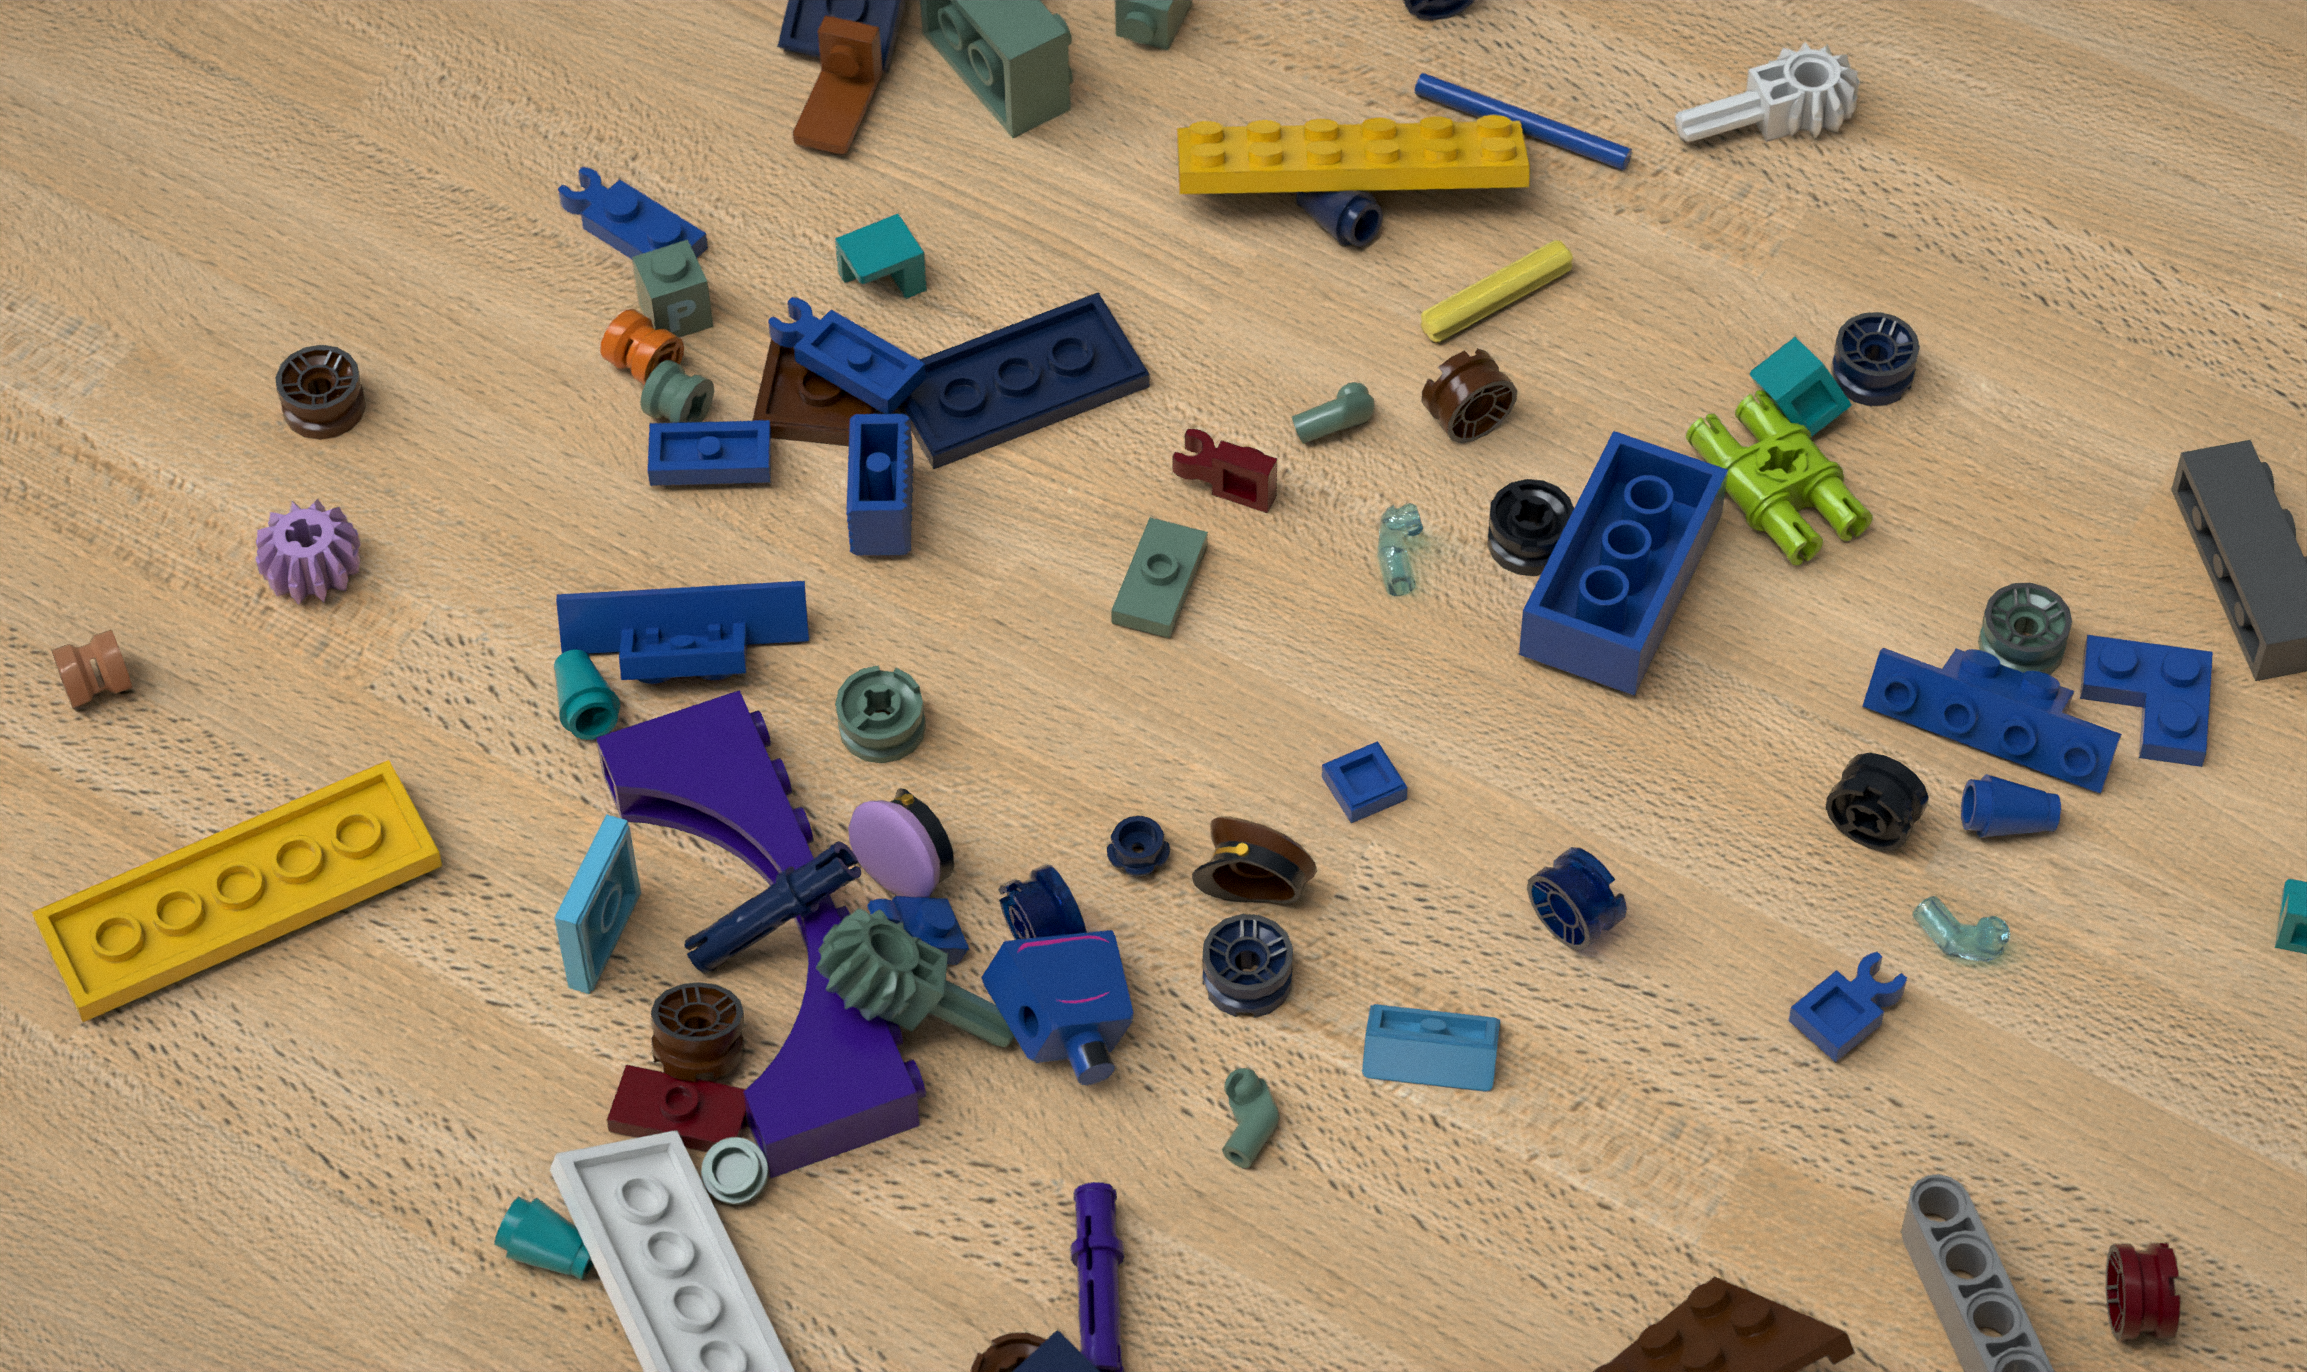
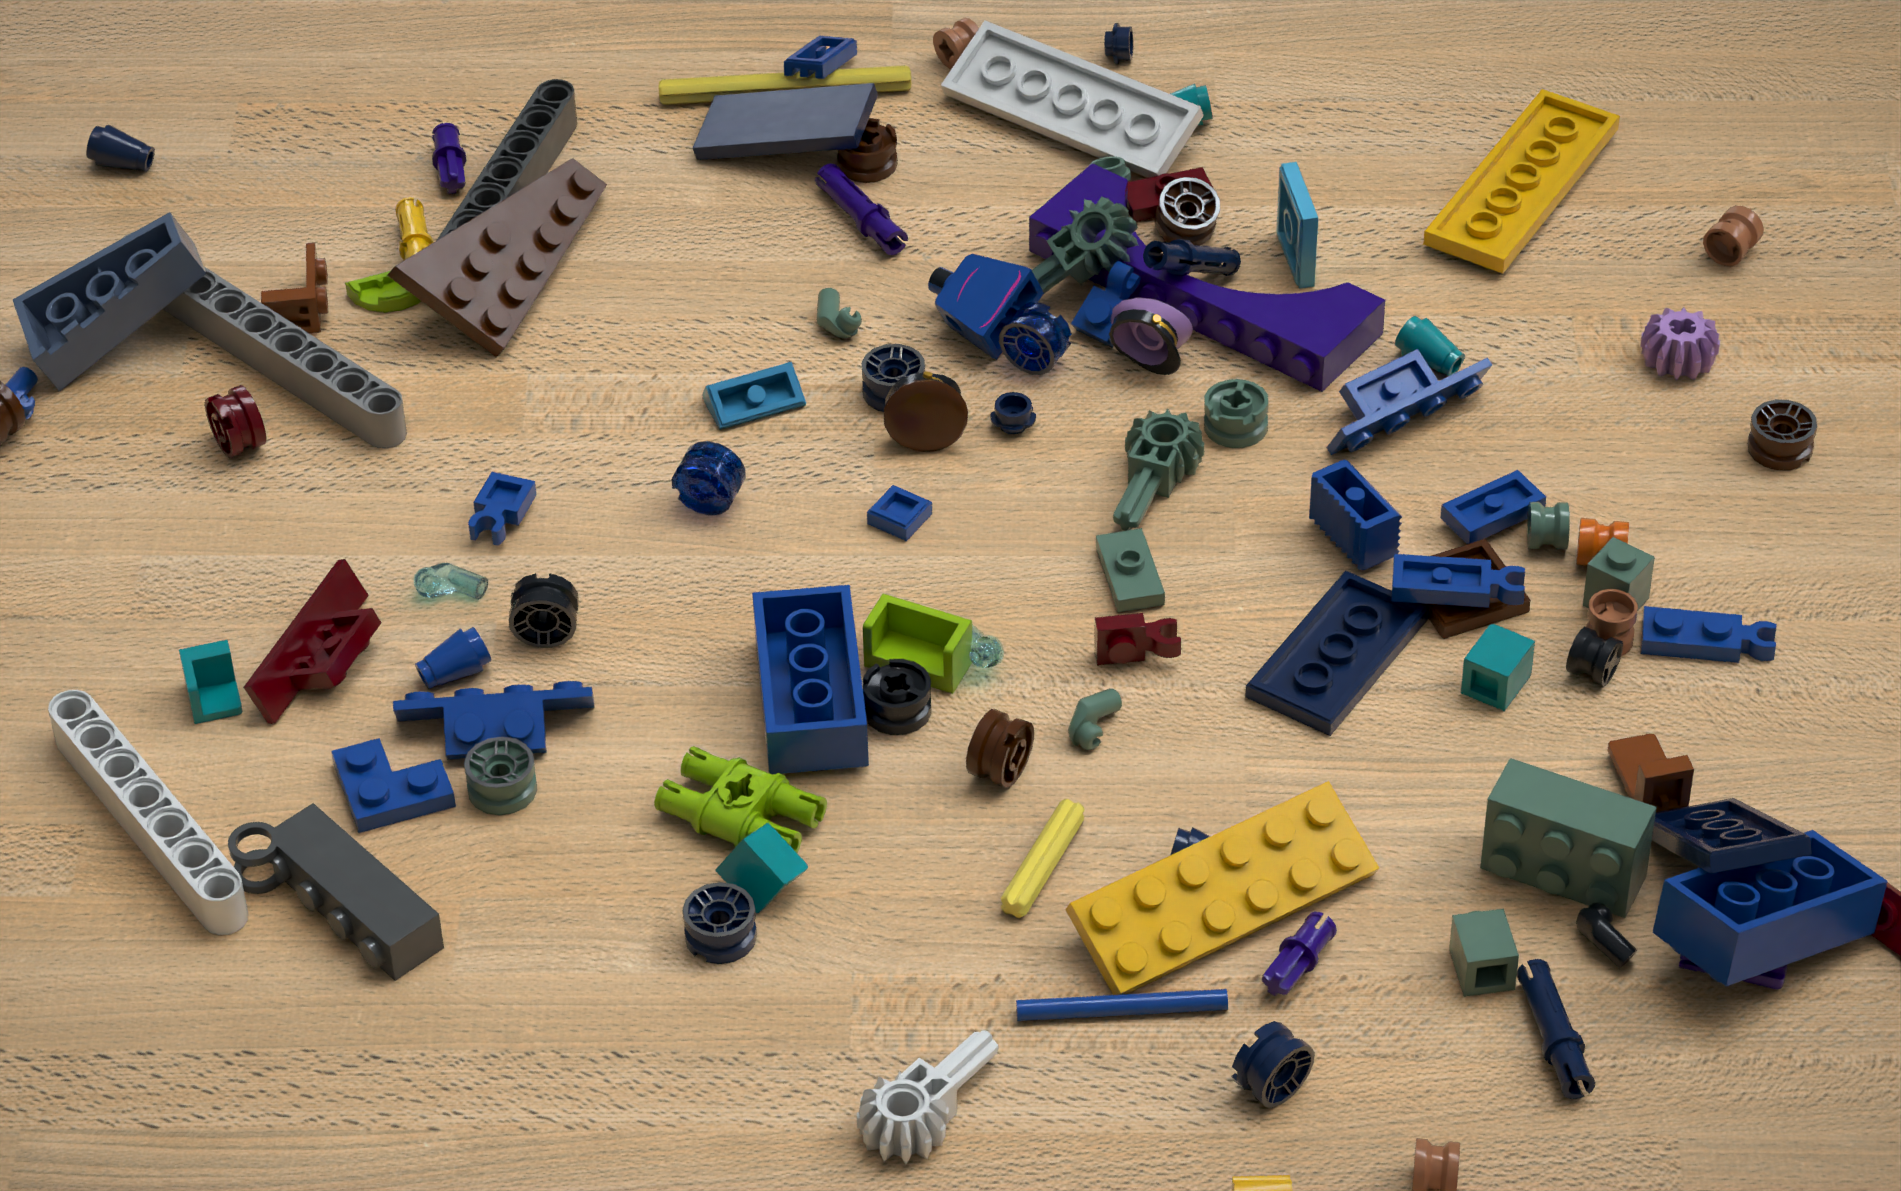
camera: 150 degrees right, 10 degrees down
none -> dark red bracket [243,559,382,724]
none -> lime panel [862,594,973,694]
none -> sand green gear [1113,409,1204,531]
none -> dark purple axle [1262,911,1337,996]
none -> black wheel [1566,626,1623,686]
none -> nougat wheel [1586,589,1638,656]

